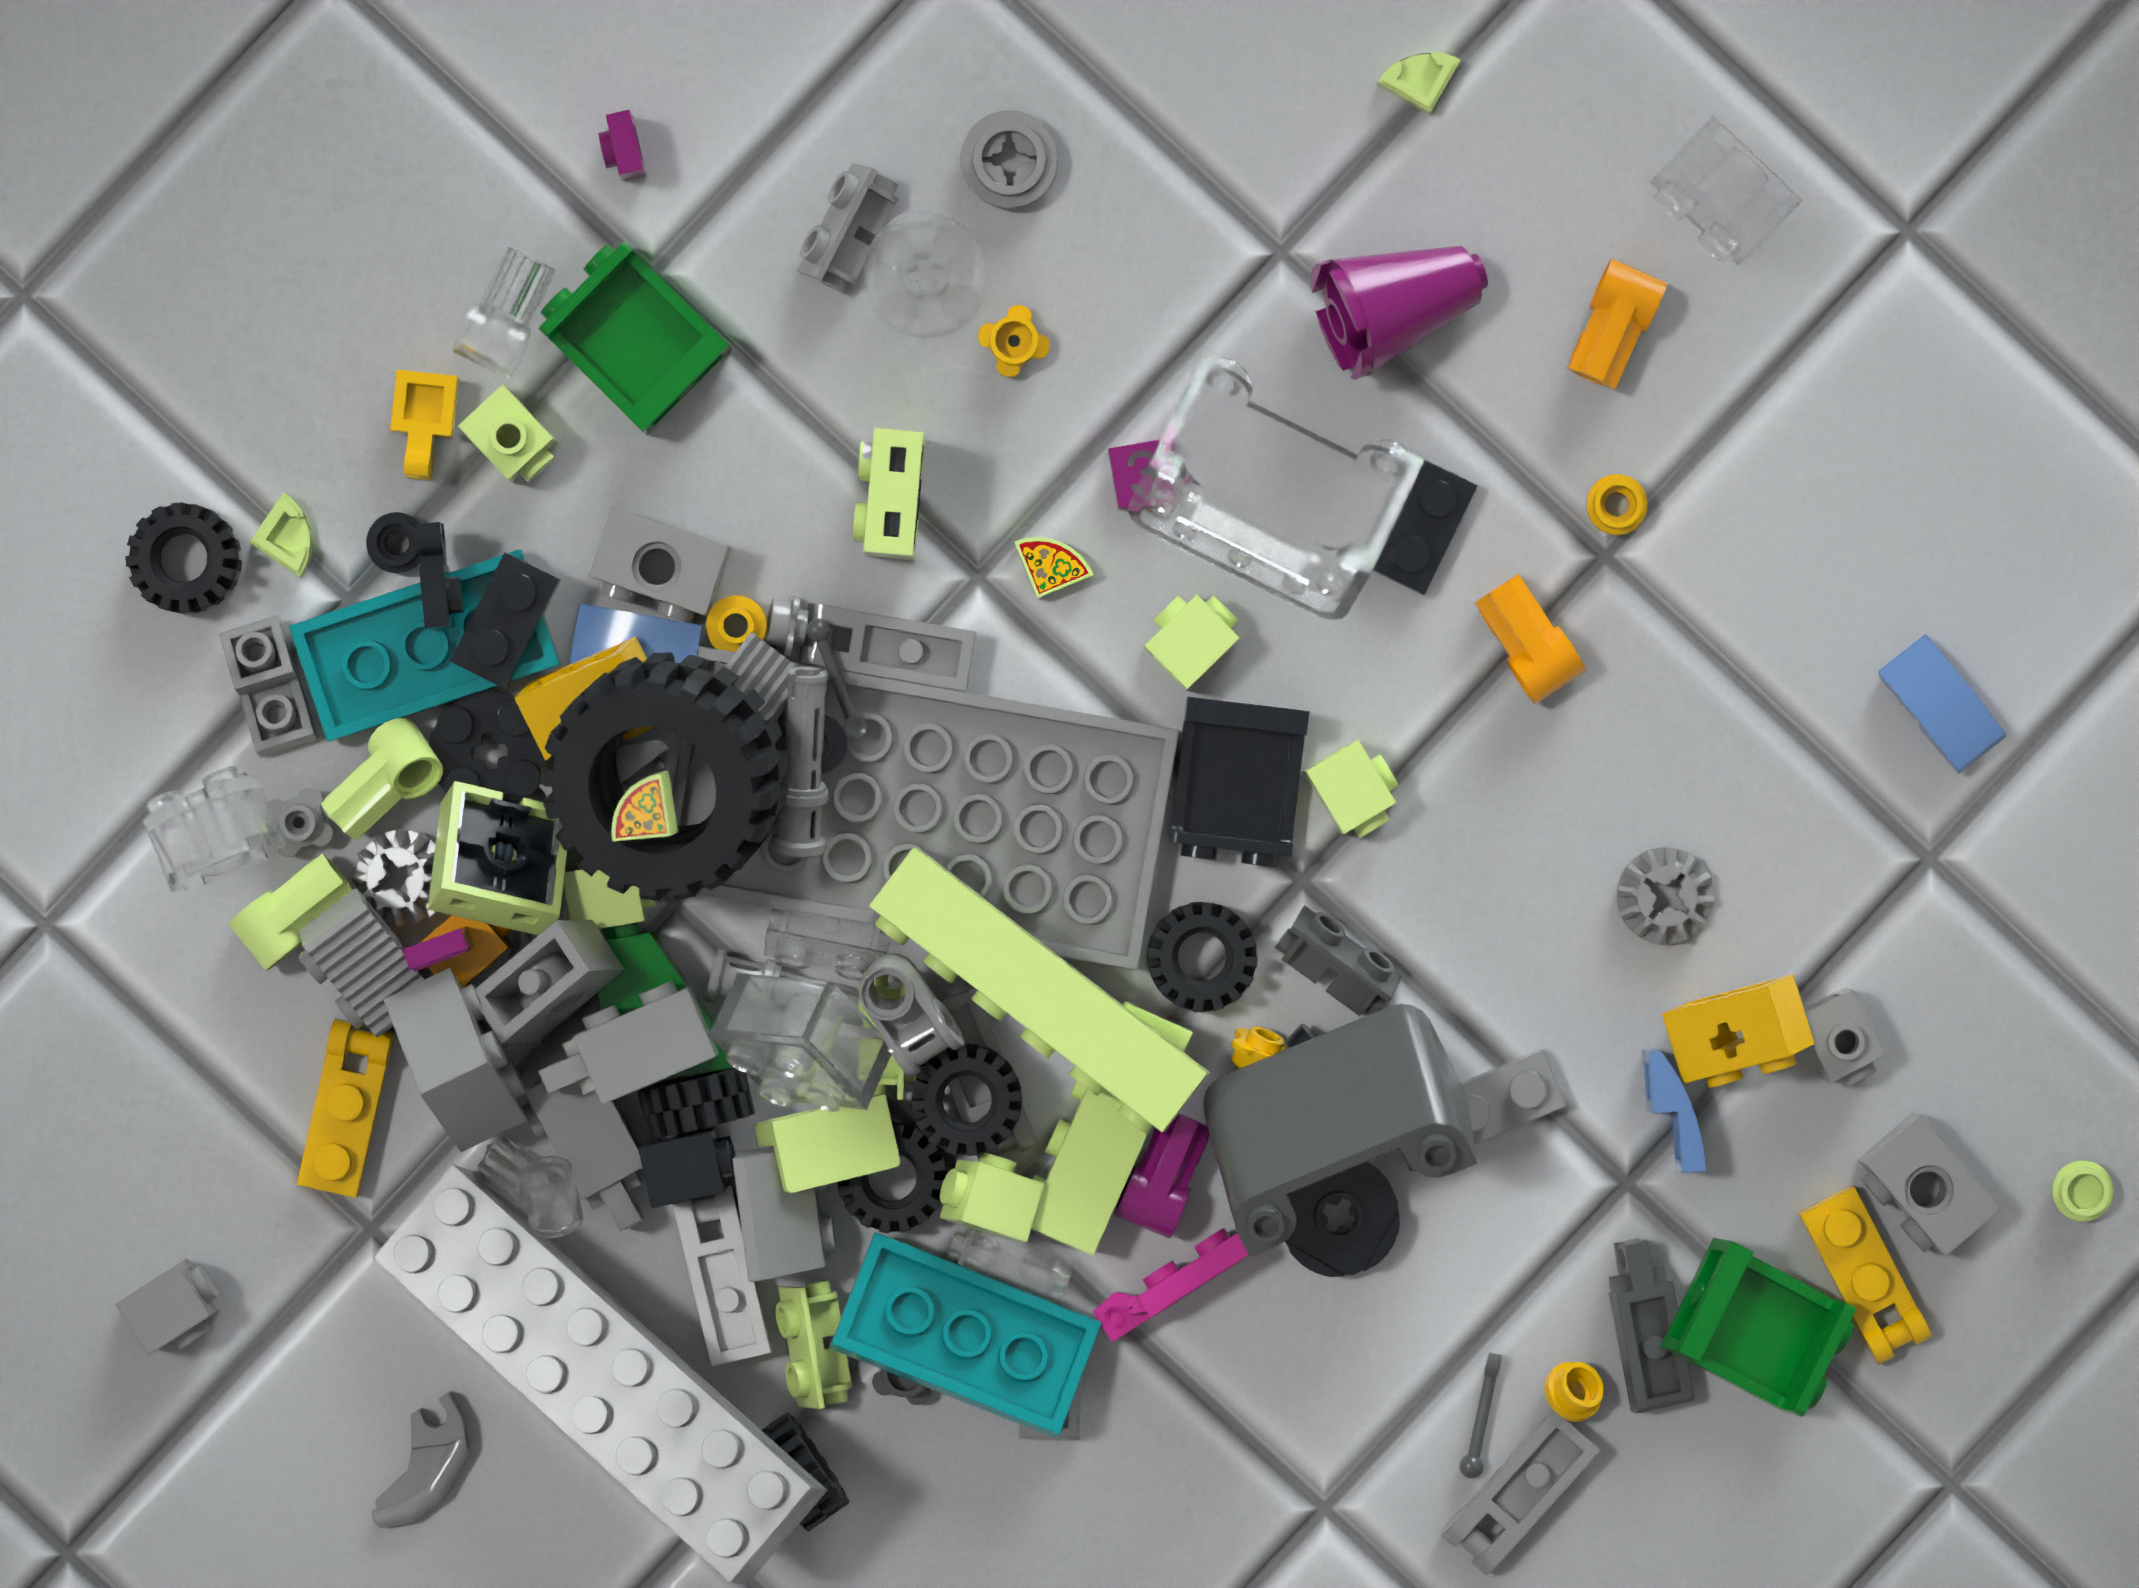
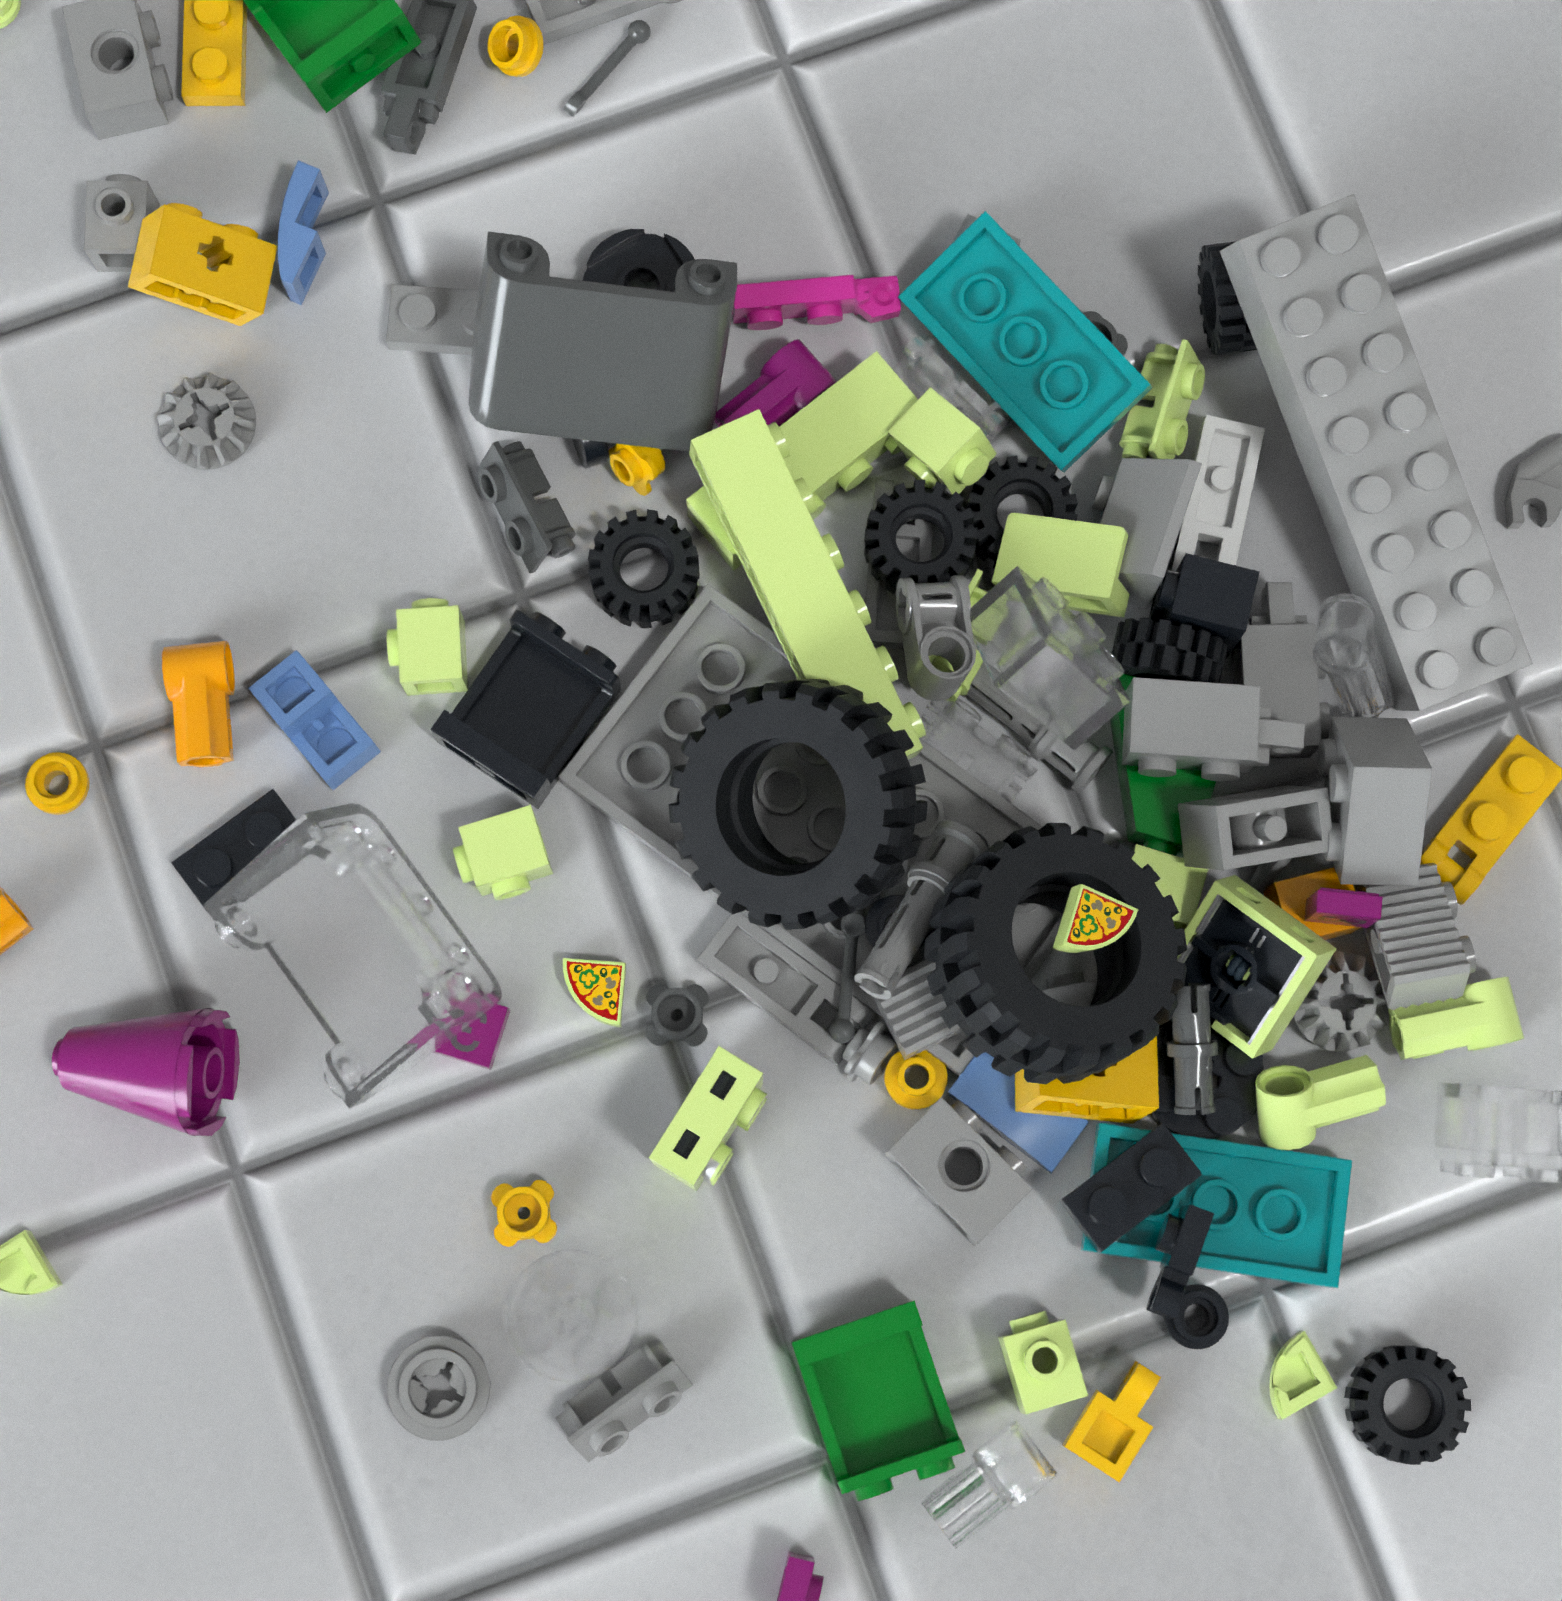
camera: 155 degrees left, 10 degrees down
light grey slope [219,615,318,758] -> none
light grey plate [264,788,334,857] -> none
none -> medium blue slope [248,650,381,790]
none -> dark grey plate [645,984,709,1047]
none -> black tyre [668,678,928,930]
none -> dark grey pin [1167,982,1218,1115]

